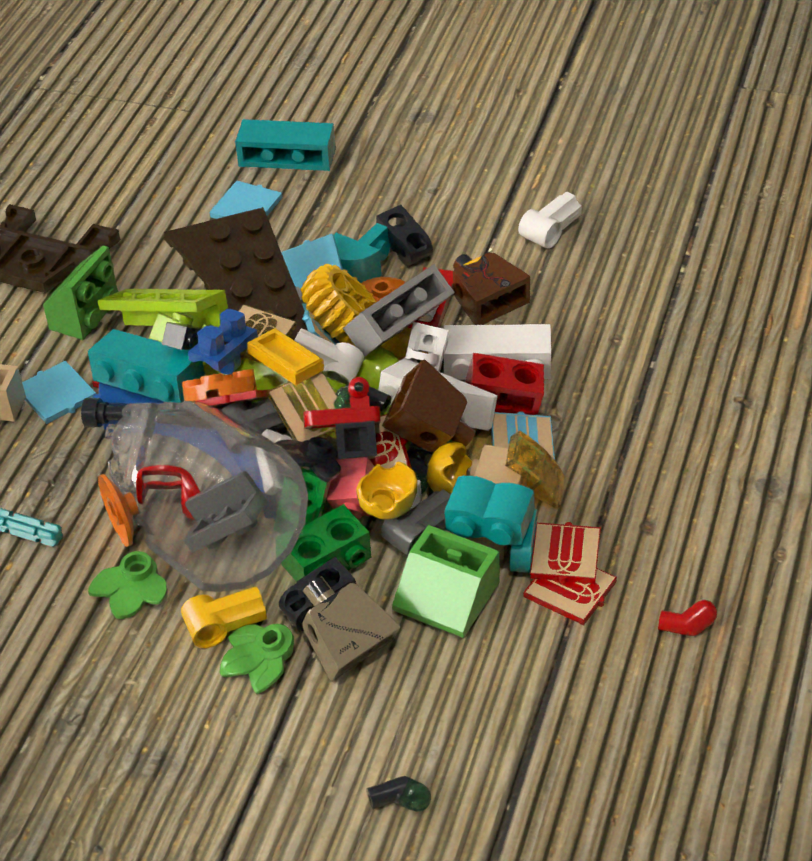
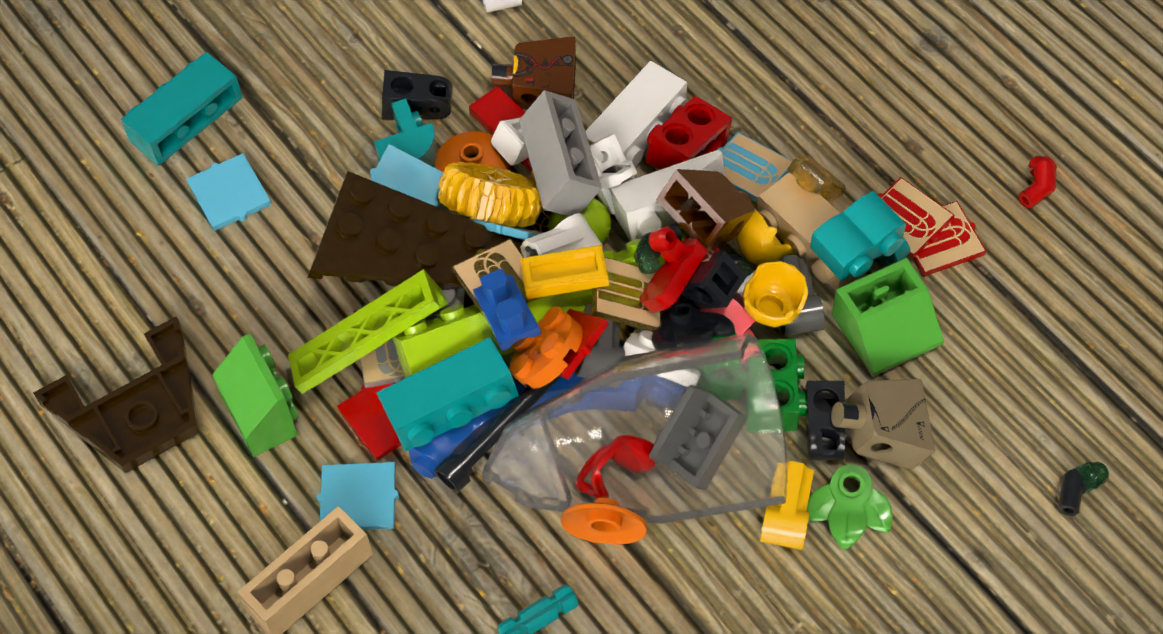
camera: 55 degrees left, 15 degrees up
bright green plate [88,551,167,619] -> none
piece [162,322,202,350] -> none

